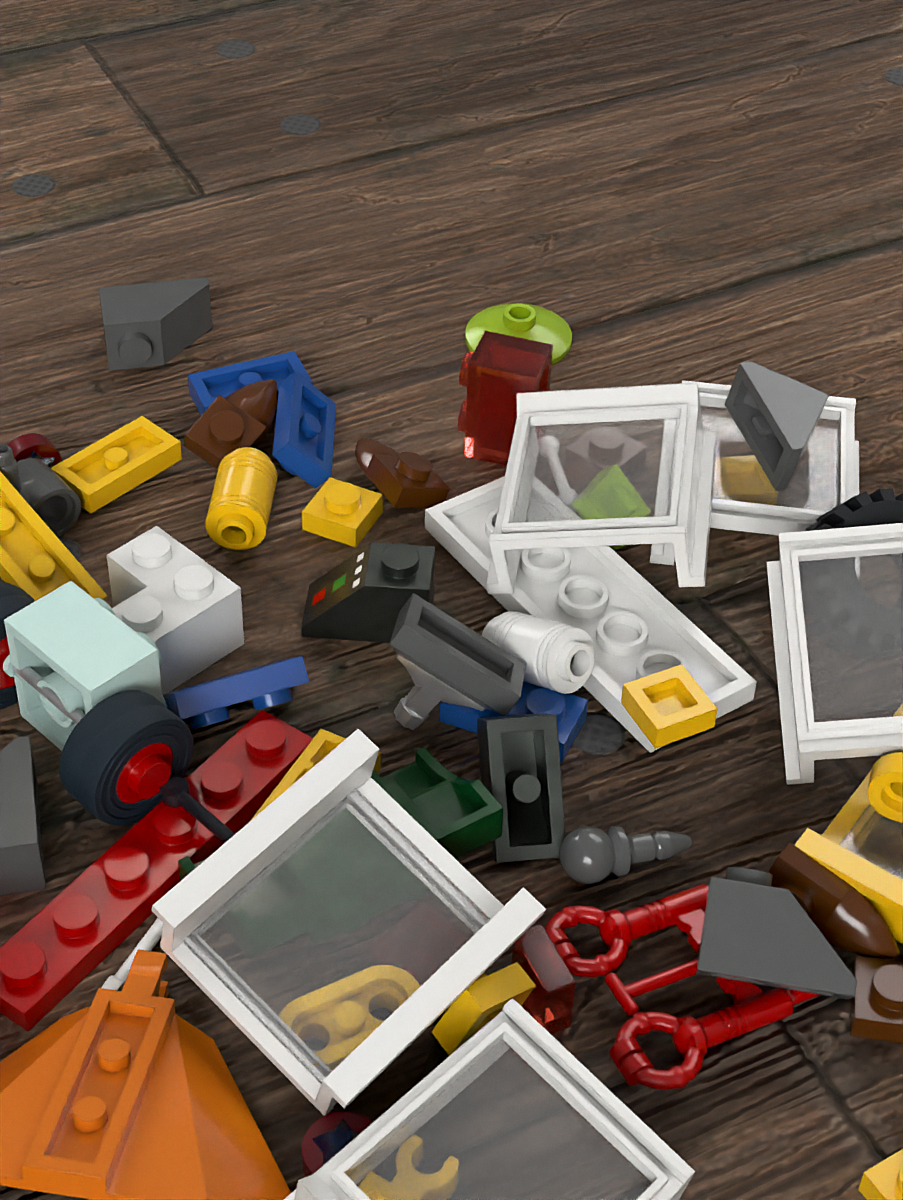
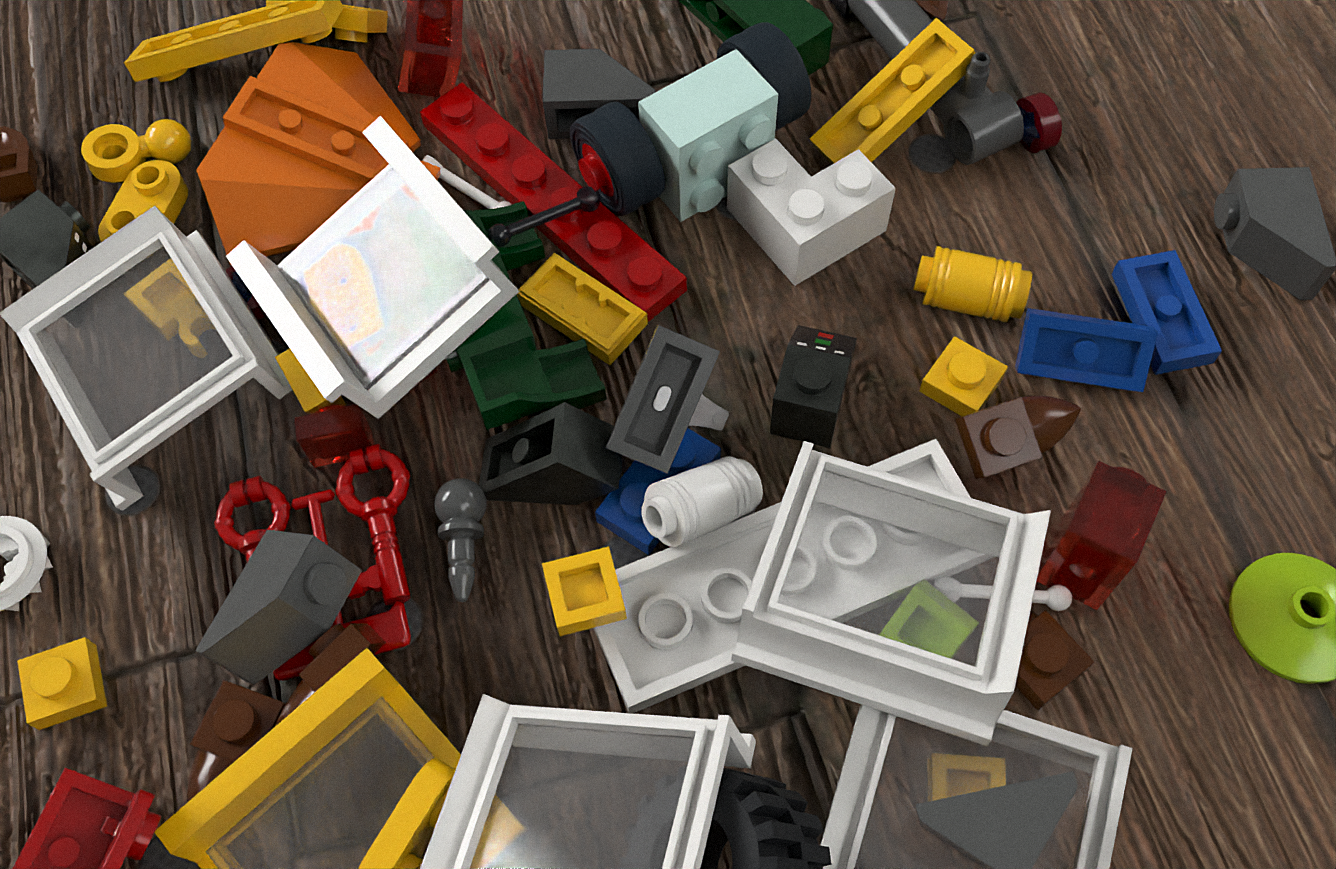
camera: 105 degrees right, 20 degrees up
yellow plate [51,416,182,514] -> none
blue plate [163,656,309,729] -> none
reddish brown plate [183,379,278,469] -> none

